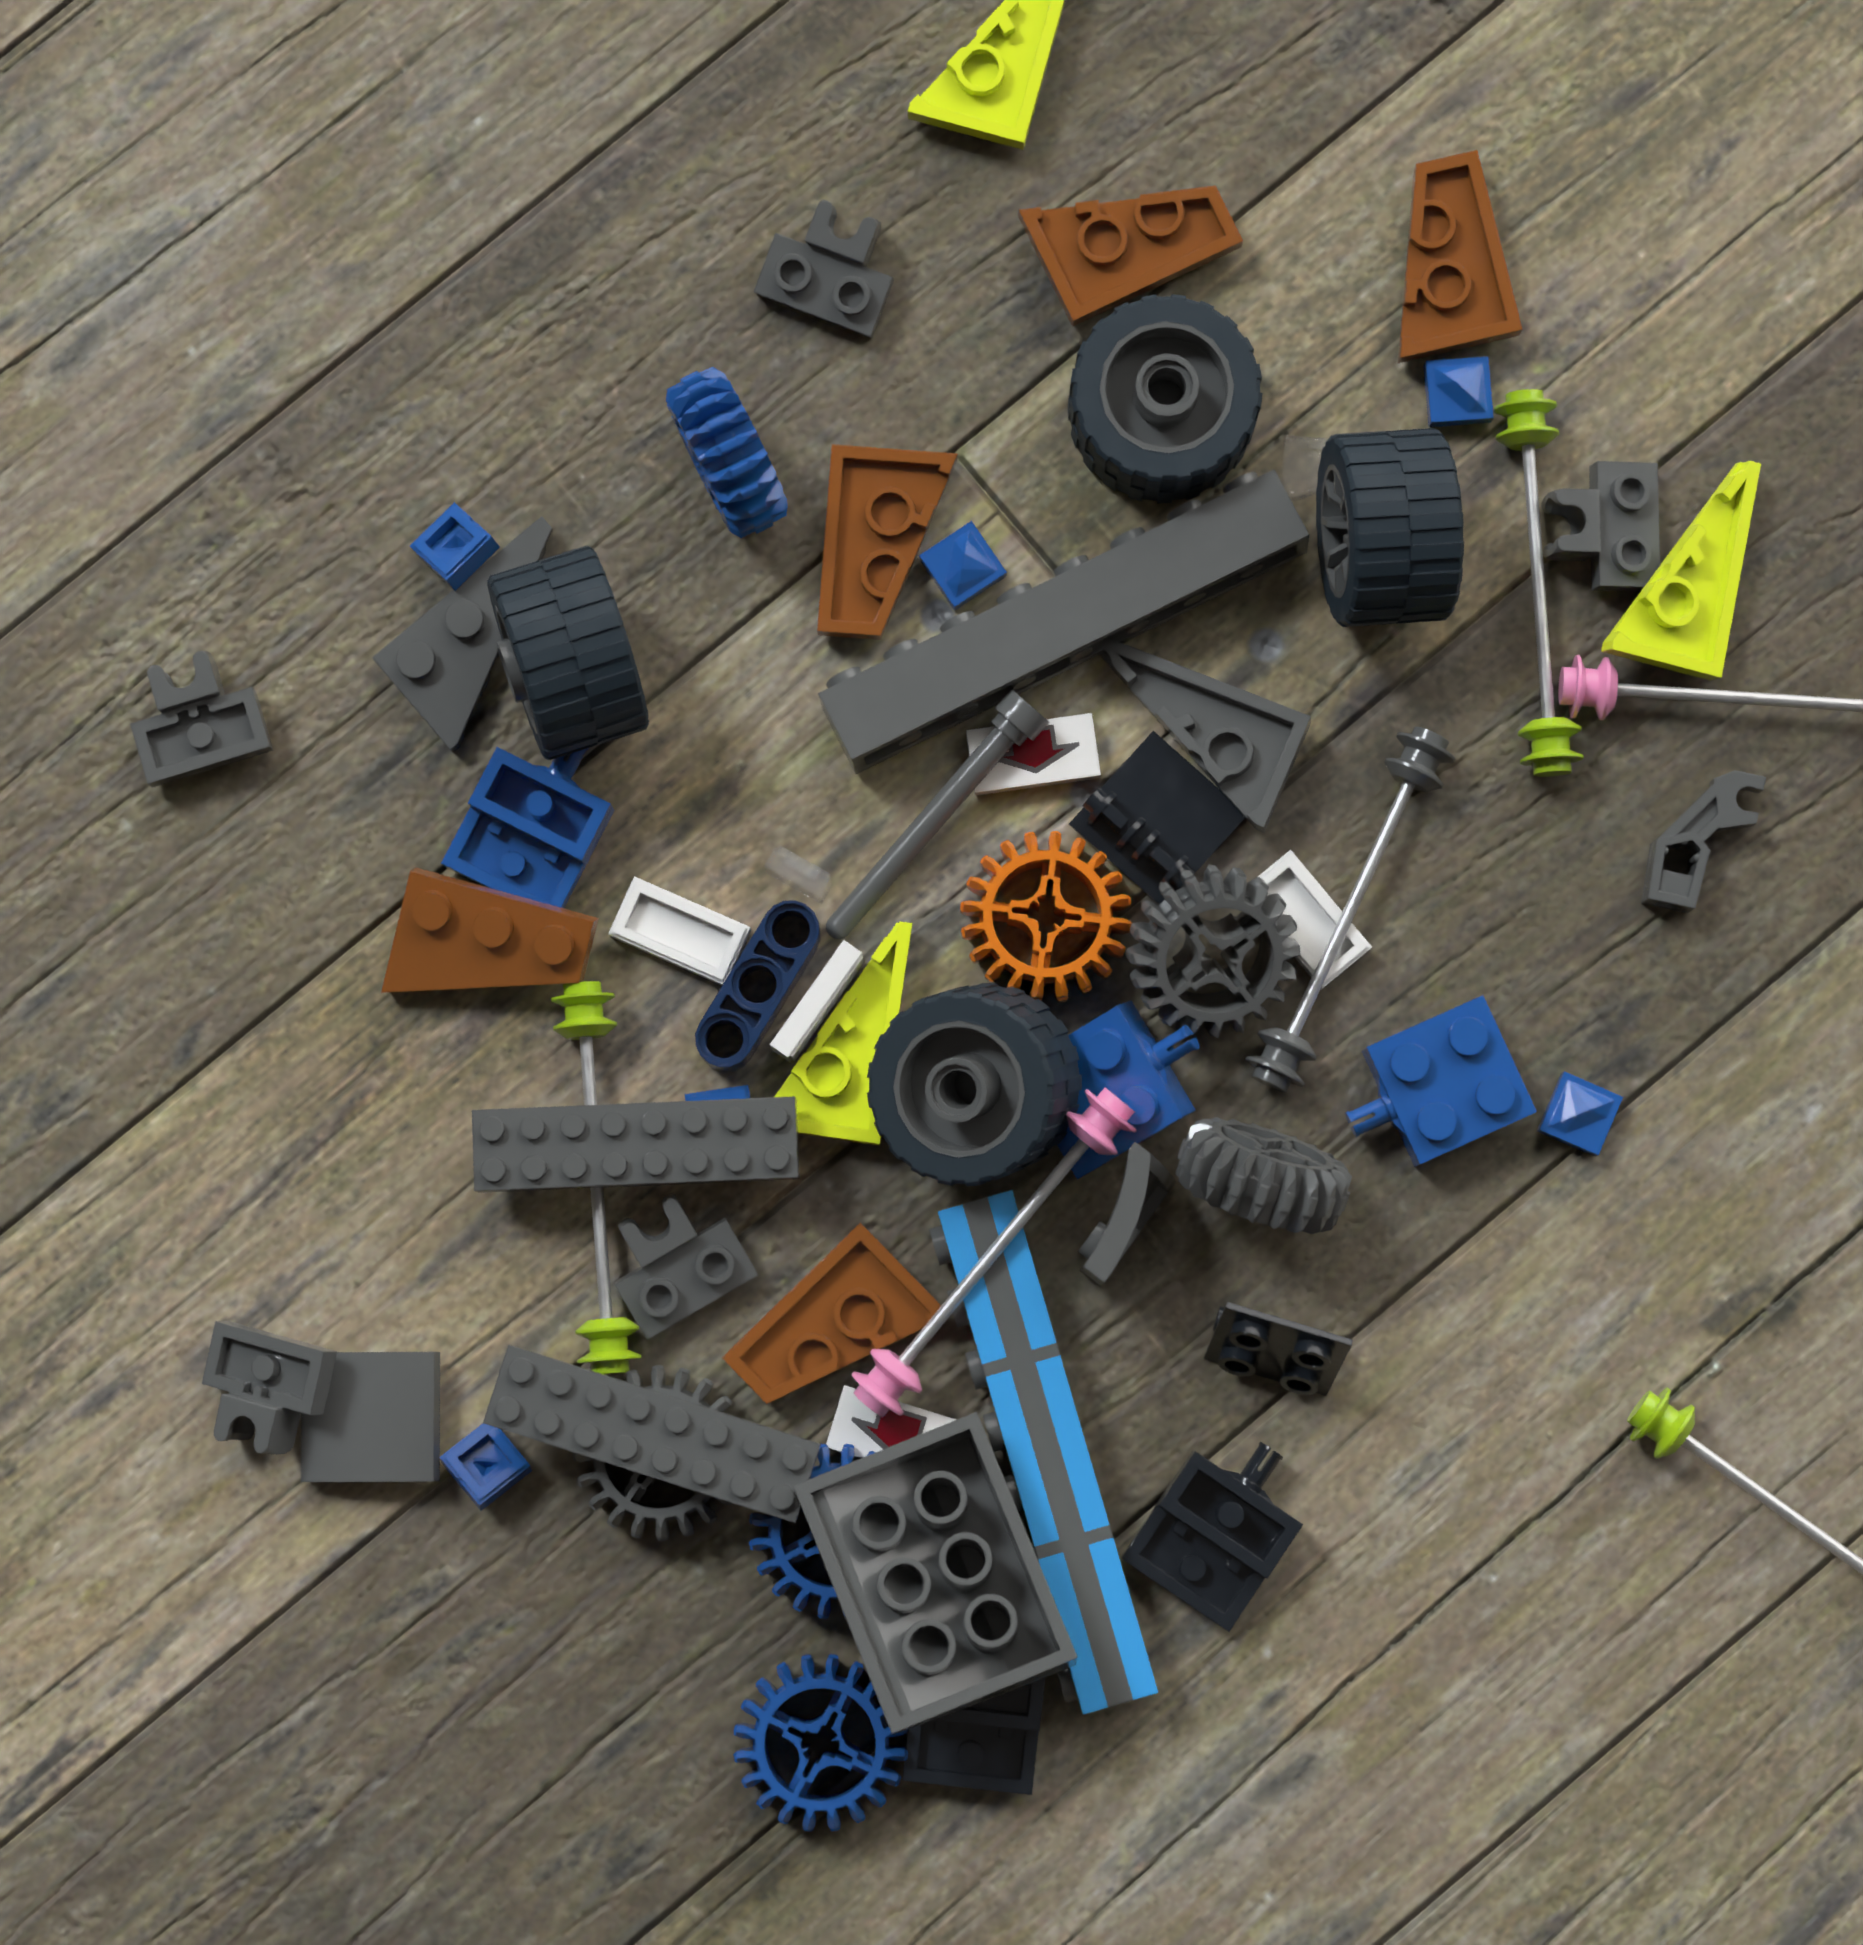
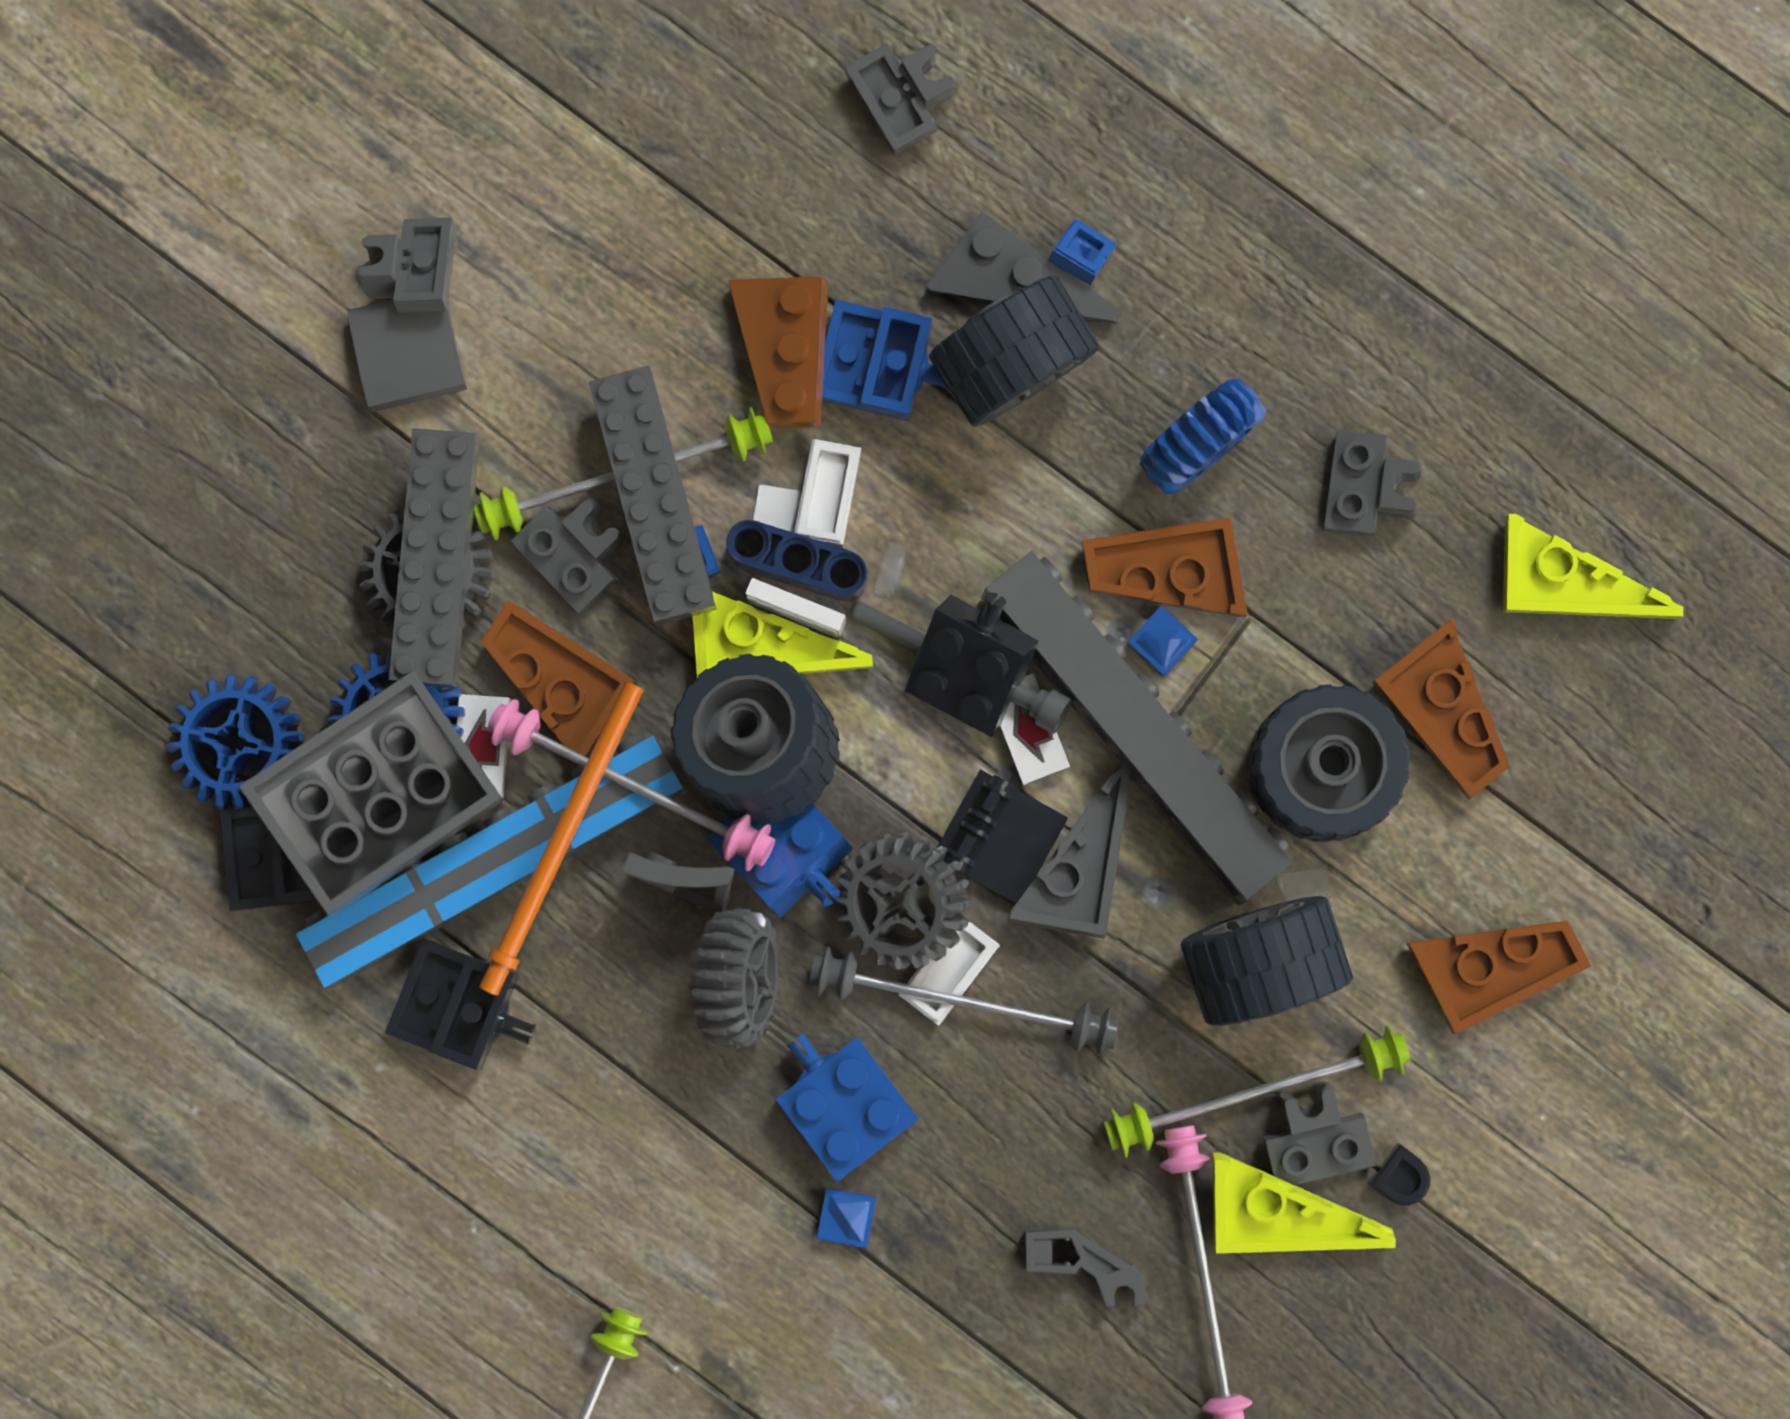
camera: 80 degrees right, 0 degrees up
blue tile [440,1423,532,1511] -> none
orange gear [960,831,1132,1003] -> none
black hinge [1204,1302,1353,1396] -> none
blue tile [1423,356,1494,427] -> none
none -> orange bar [479,681,644,996]
none -> white sticker [753,485,802,533]
none -> black plate [904,592,1039,737]
none -> black tile [1367,1143,1431,1205]

